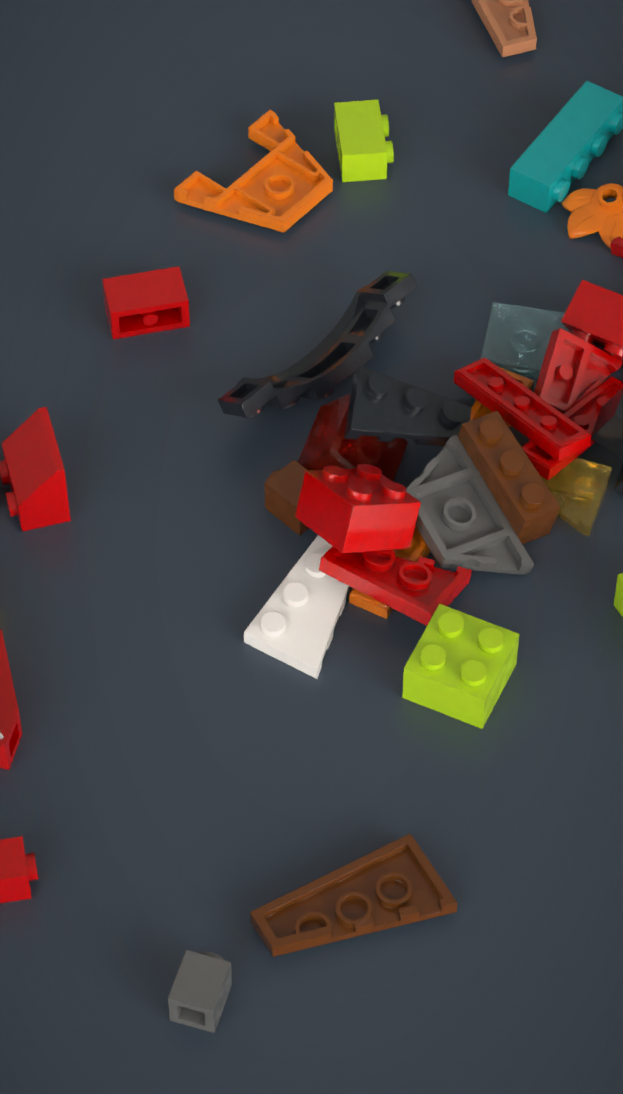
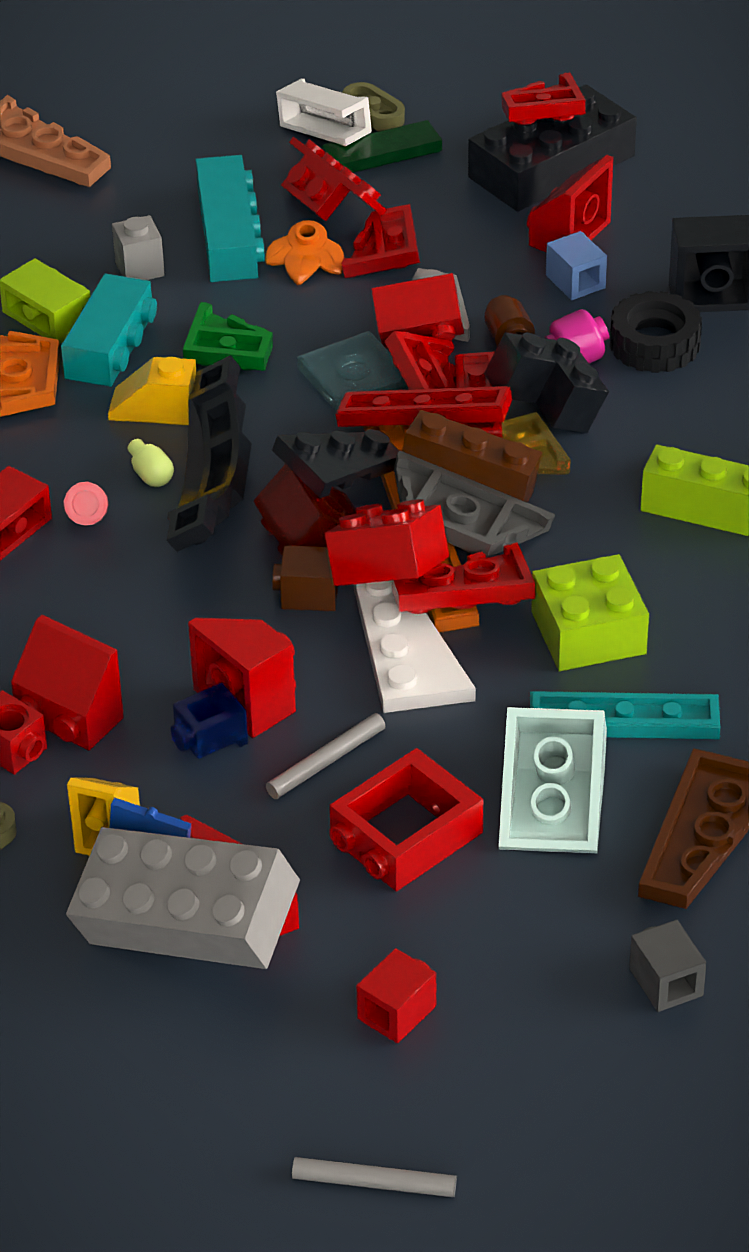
camera: 40 degrees left, 10 degrees down
none -> teal brick [61,273,157,387]
none -> coral tile [64,482,109,526]
none -> yellow slope [108,357,196,425]
none -> light grey brick [112,215,165,280]
none -> yellowish green cylinder [128,439,174,487]
none -> clear blue brick [170,683,248,759]
none -> green wing [183,302,273,371]
none -> red slope [188,618,296,738]
none -> light grey bar [266,713,385,799]
none -> red window [329,748,483,892]
none -> light aqua slope [498,707,607,853]
none -> teal tile [530,691,720,739]

